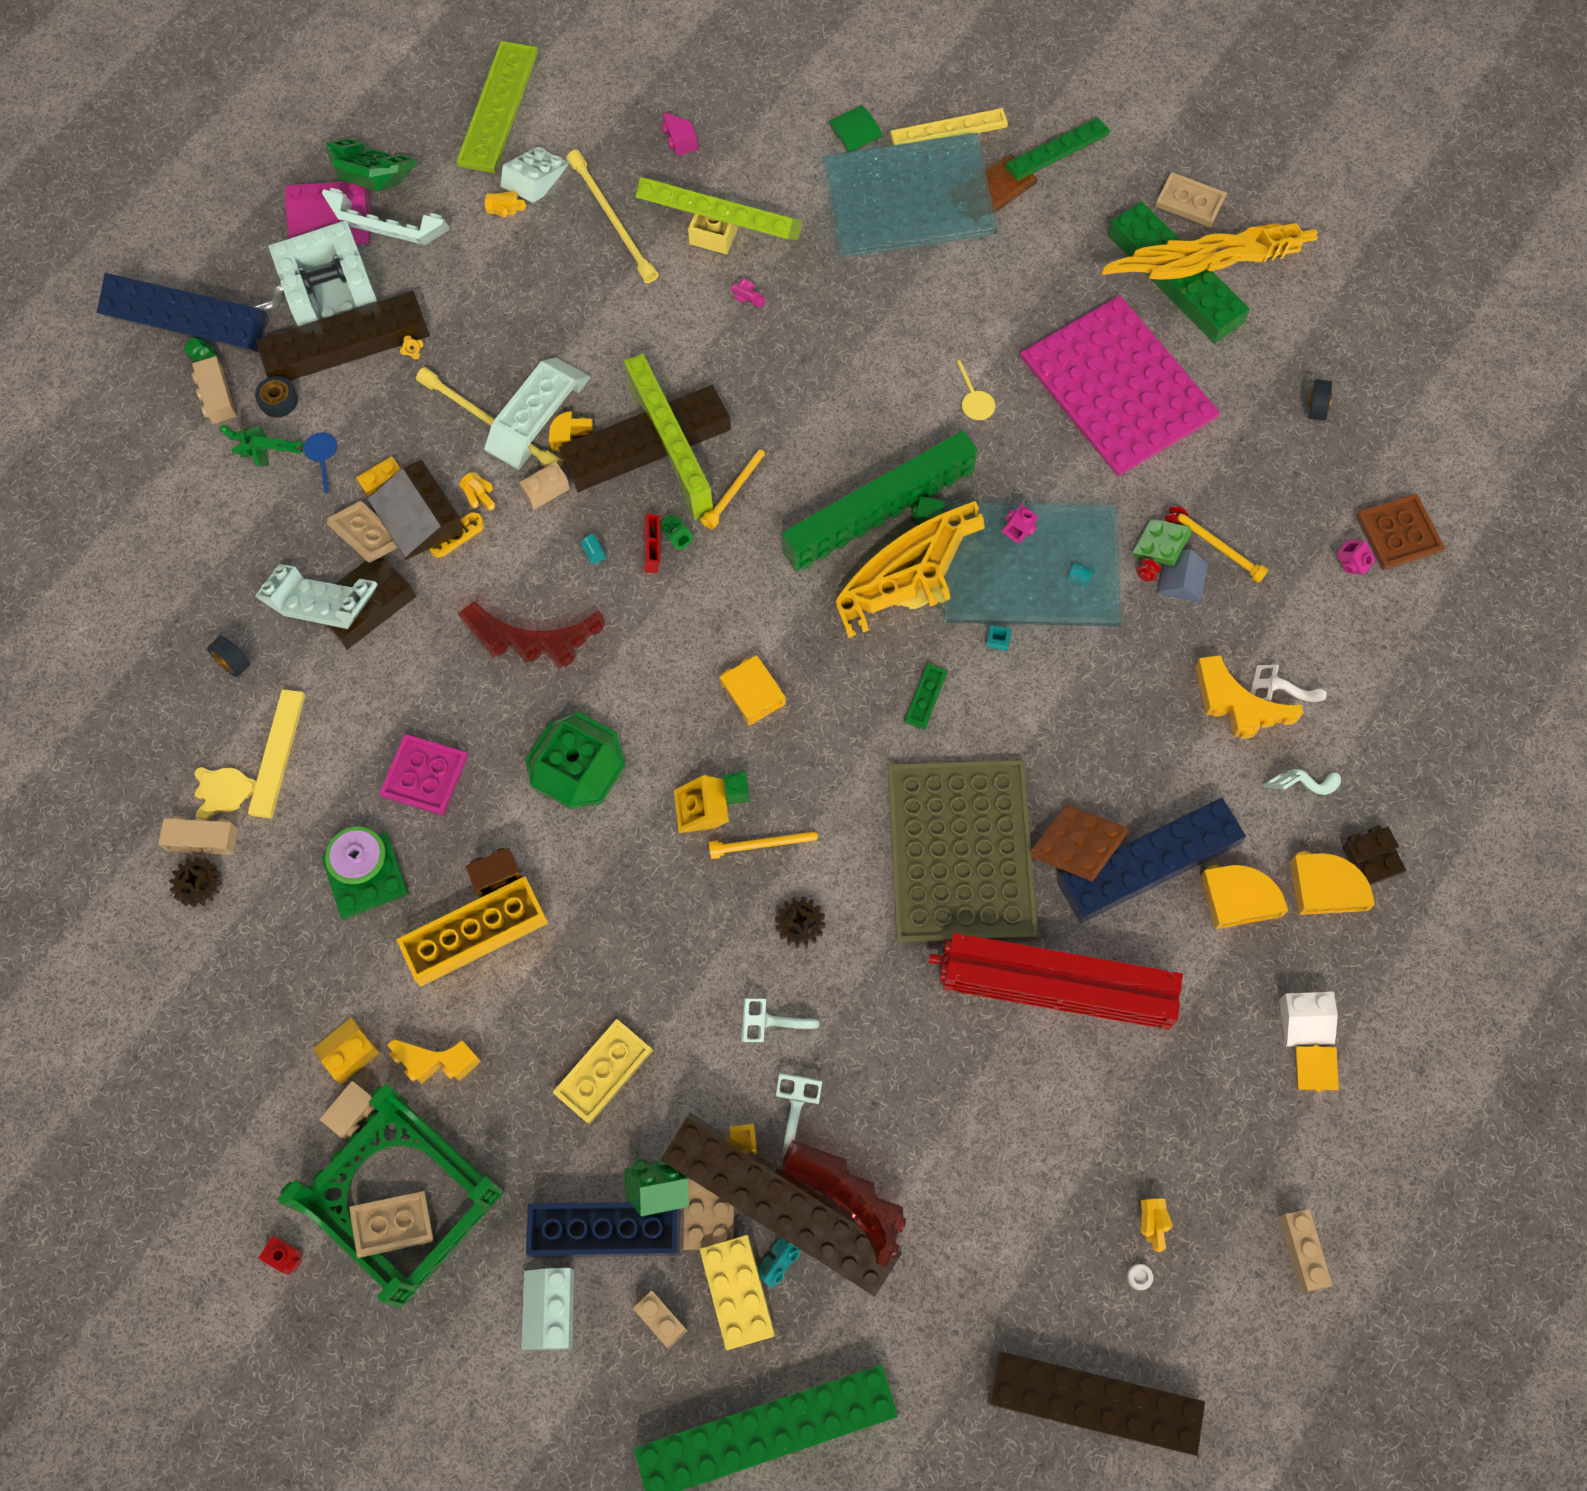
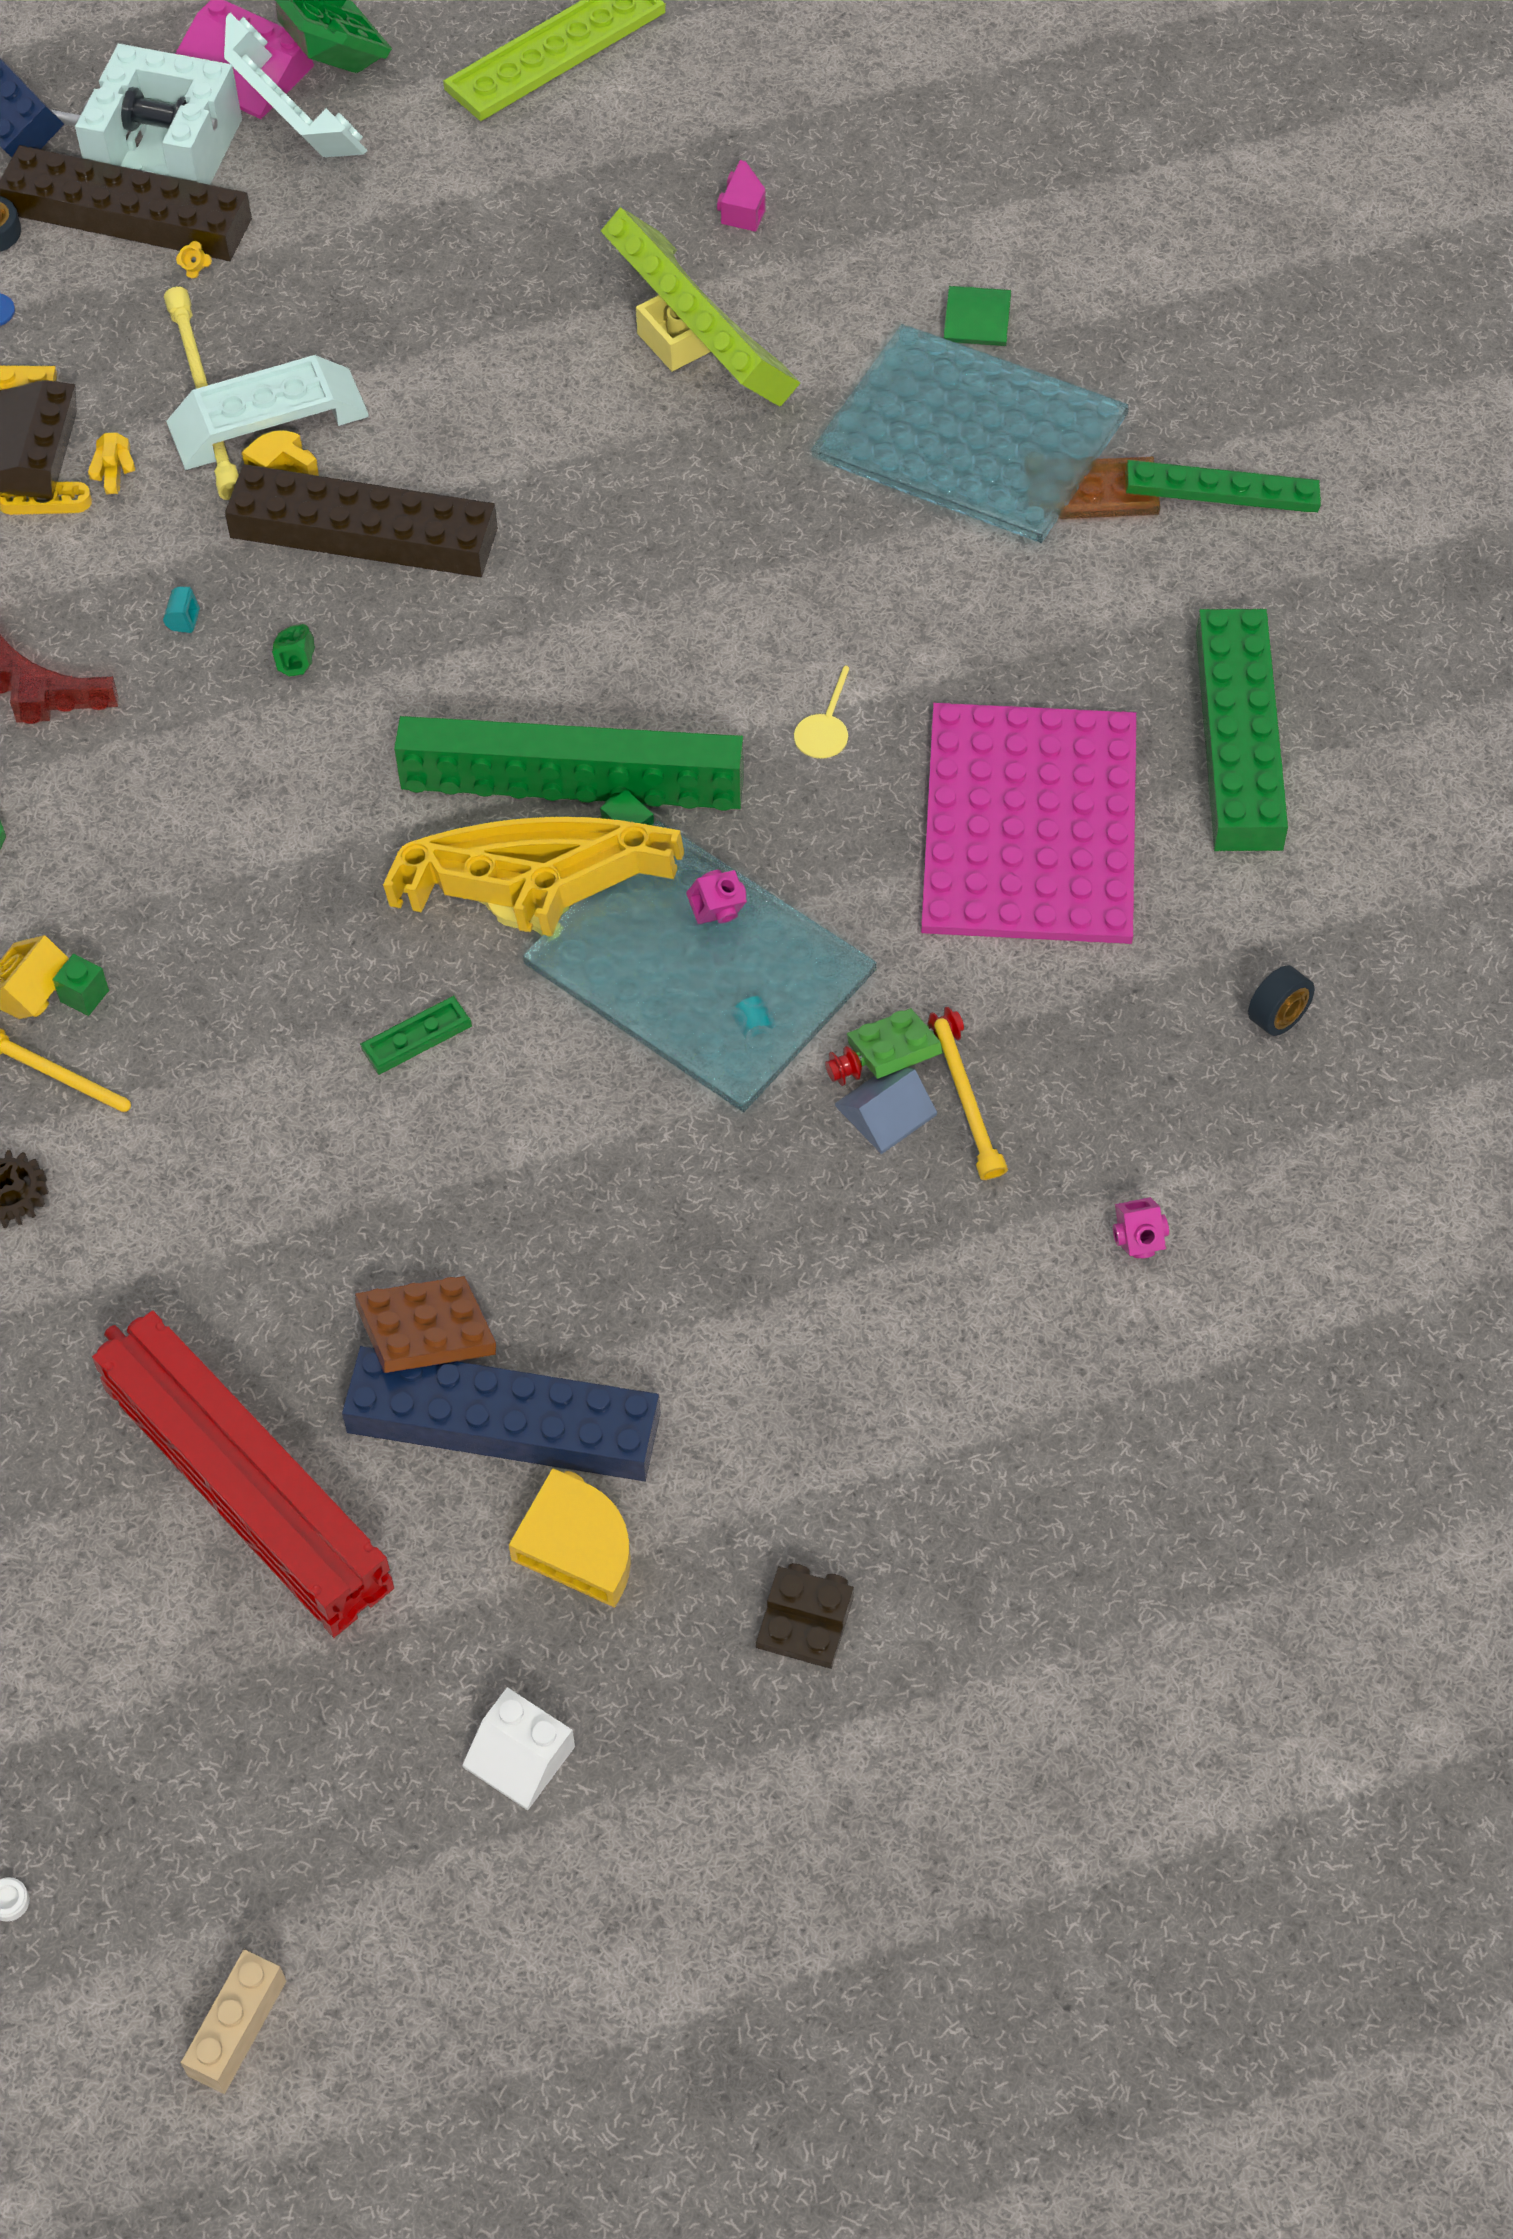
camera: 35 degrees right, 10 degrees down
yellow rock [485,191,526,218] -> none
light aqua slope [500,147,569,203] -> none
tan brick [519,462,570,510] -> none
light yellow hose [566,150,658,283] -> none
lime arch [624,354,713,520] -> none
red piece [643,513,660,573] -> none
yellow piece [700,449,765,530] -> none
yellow panel [719,655,786,726] -> none
dark pink plate [731,278,765,308] -> none
olive plate [888,760,1038,943] -> none
light yellow tile [890,108,1008,150] -> none
teal brick [986,625,1012,651] -> none
yellow piece [1102,223,1318,279] -> none
yellow rock [1140,1199,1173,1252] -> none
tan plate [1155,172,1227,228] -> none
yellow arch [1195,655,1303,739] -> none
white piece [1251,665,1327,702] -> none
light aqua piece [1263,769,1341,795] -> none
yellow brick [1290,851,1375,915] -> none
yellow piece [1295,1044,1339,1092] -> none
dark orange plate [1356,494,1445,570] -> none

